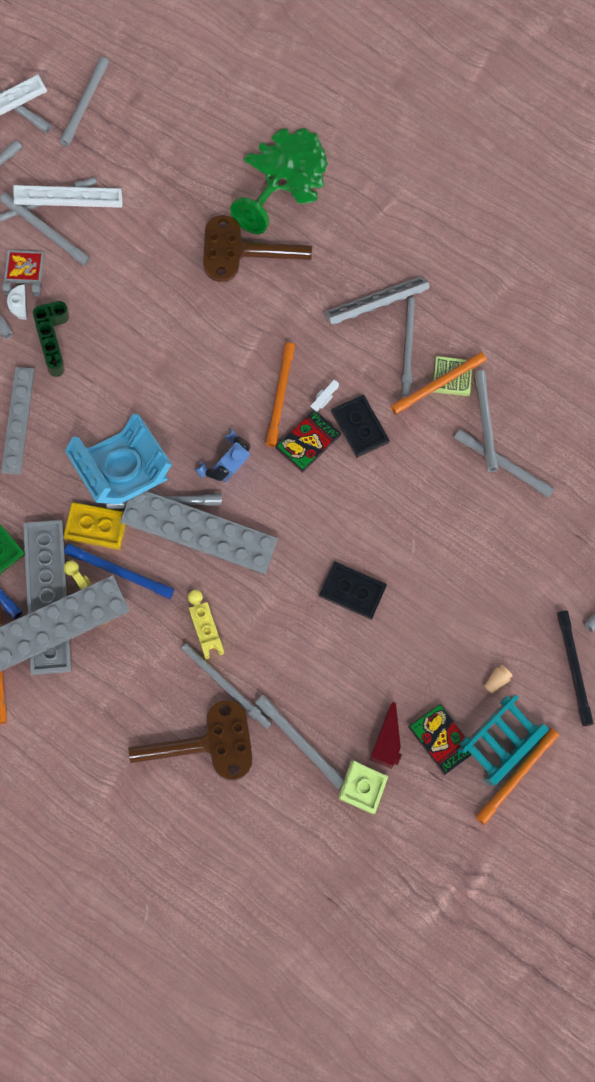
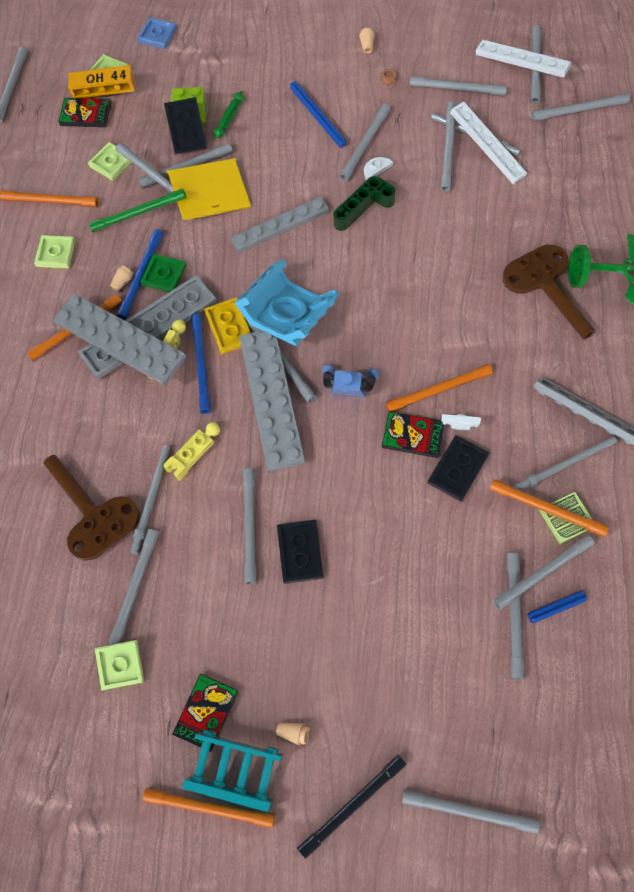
camera: 75 degrees right, 5 degrees down
flag [2,250,44,296] -> none
dark red slope [369,702,402,769] -> none
none -> light grey piece [243,468,257,585]
none -> blue axle [527,591,587,623]

